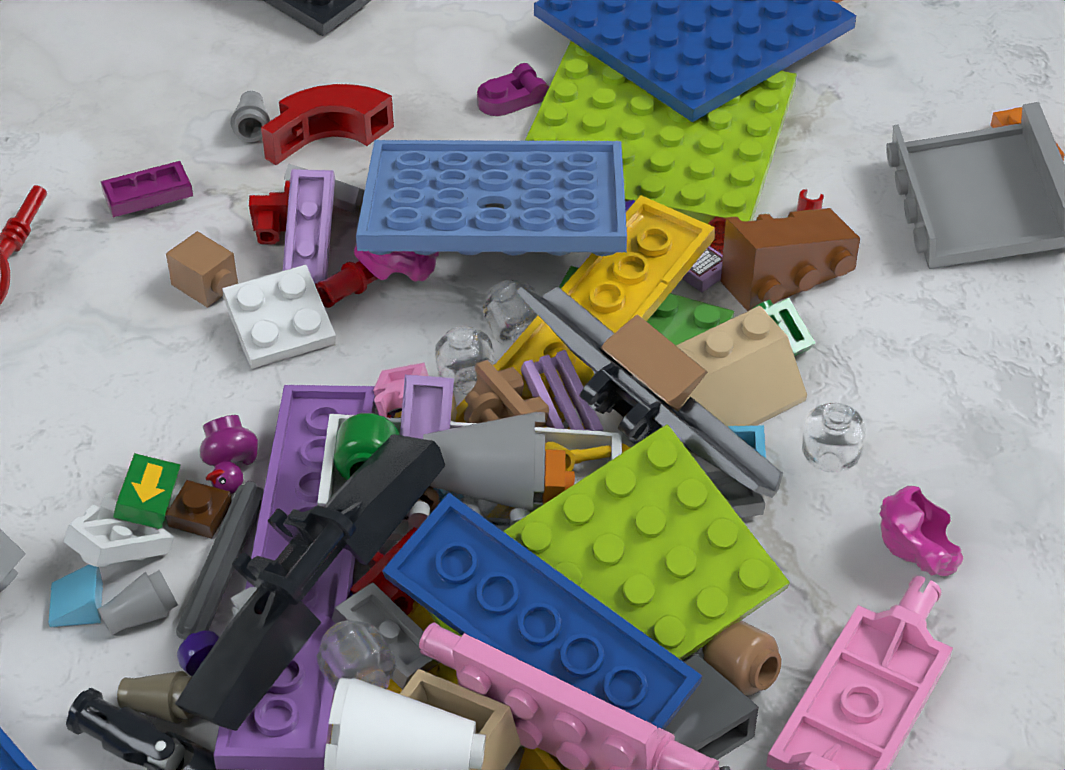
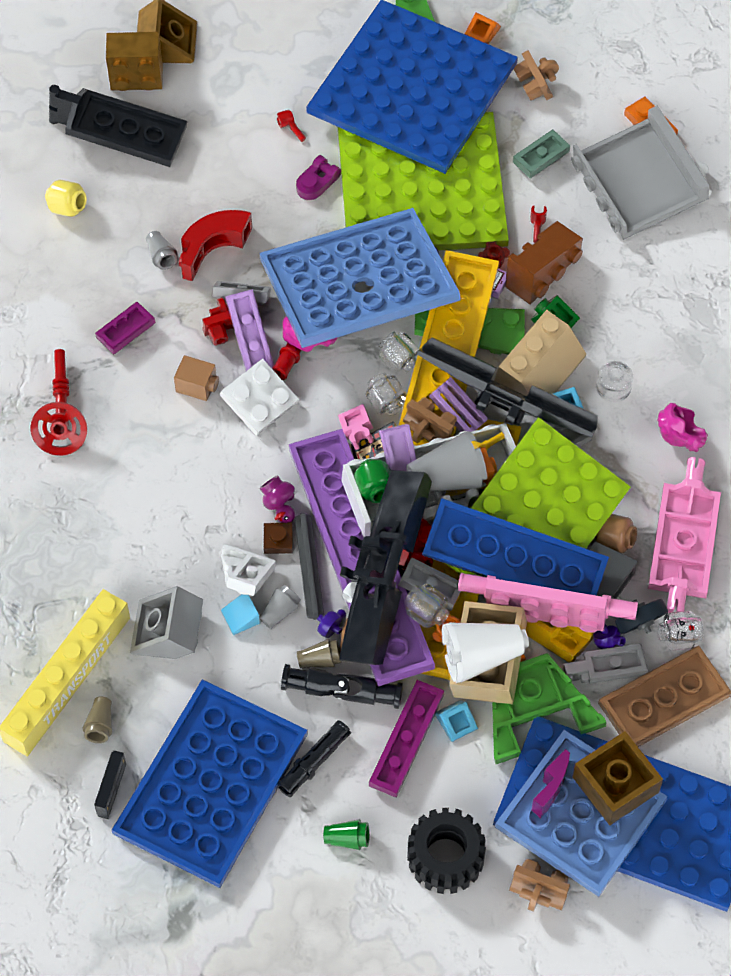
camera: 20 degrees left, 15 degrees up
green tile [113,453,181,529] -> none
medium nougat slope [601,315,708,409] -> none
none -> light yellow head [45,180,87,217]
none -> red hand [277,110,306,142]
none -> sand green plate [513,129,570,179]
none -> medium nougat hips [514,50,559,101]

